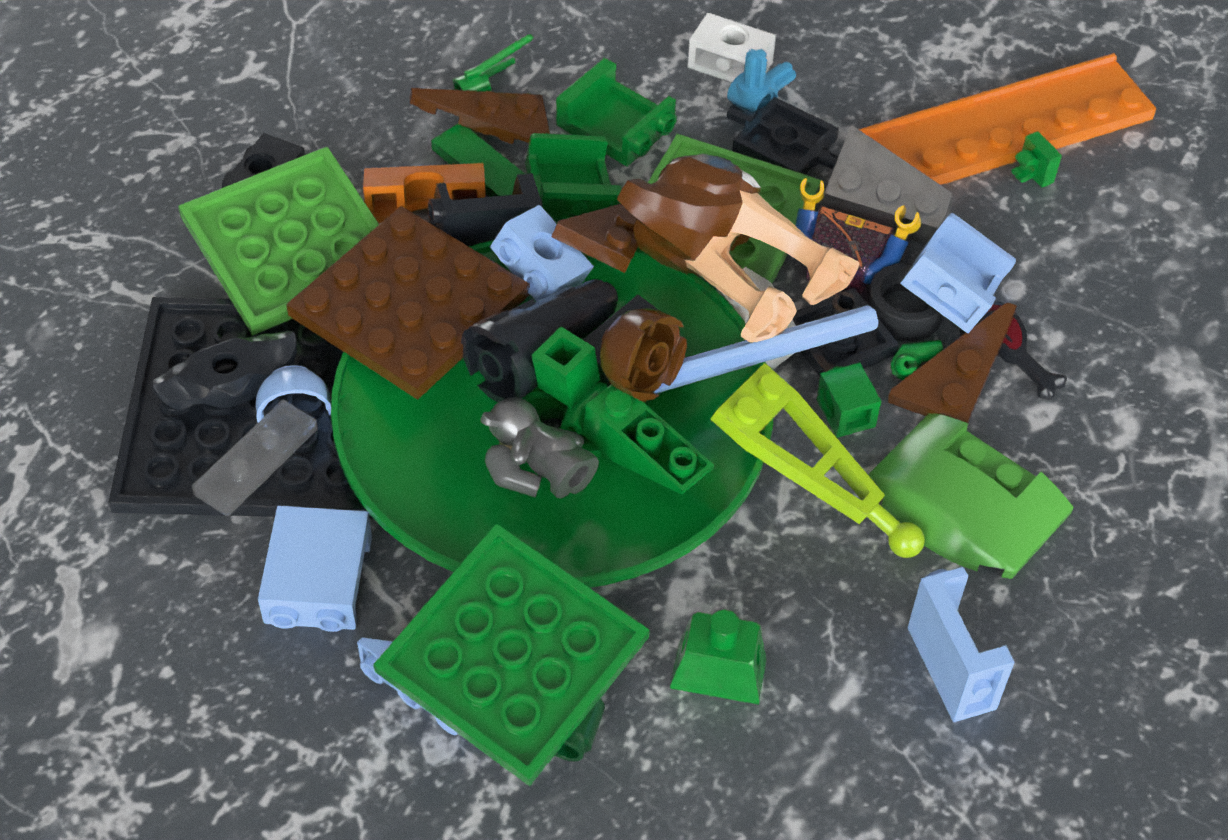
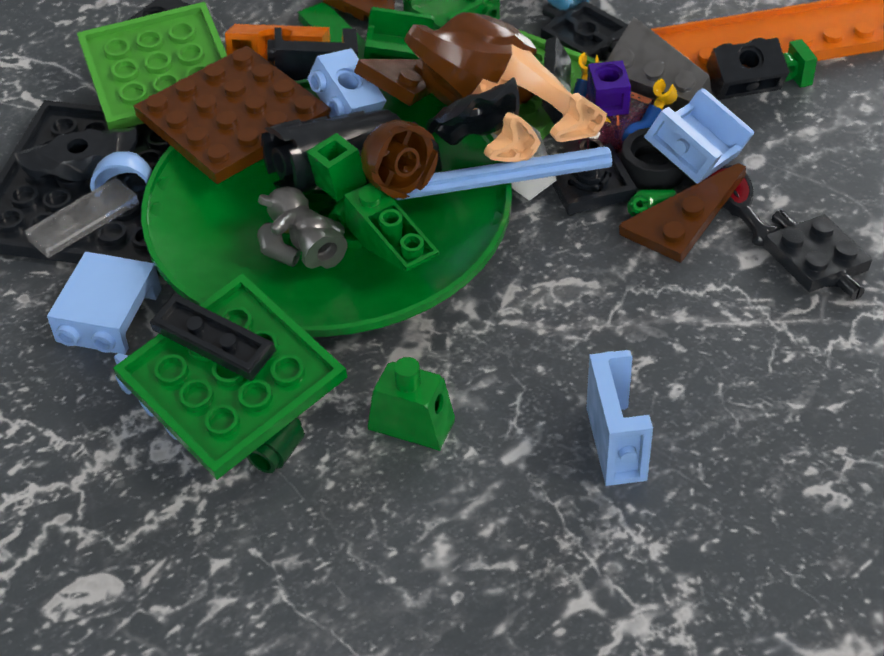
camera: 15 degrees right, 5 degrees down
lime plate [711,363,925,558] -> none
green brick [816,363,881,438] -> none
bright green slope [868,413,1074,579] -> none
none -> black tile [150,293,276,381]
none -> black piece [426,77,520,145]
none -> black tile [542,36,571,125]
none -> dark purple brick [587,60,631,116]
none -> black brick [706,37,789,100]
none -> black plate [763,210,873,301]

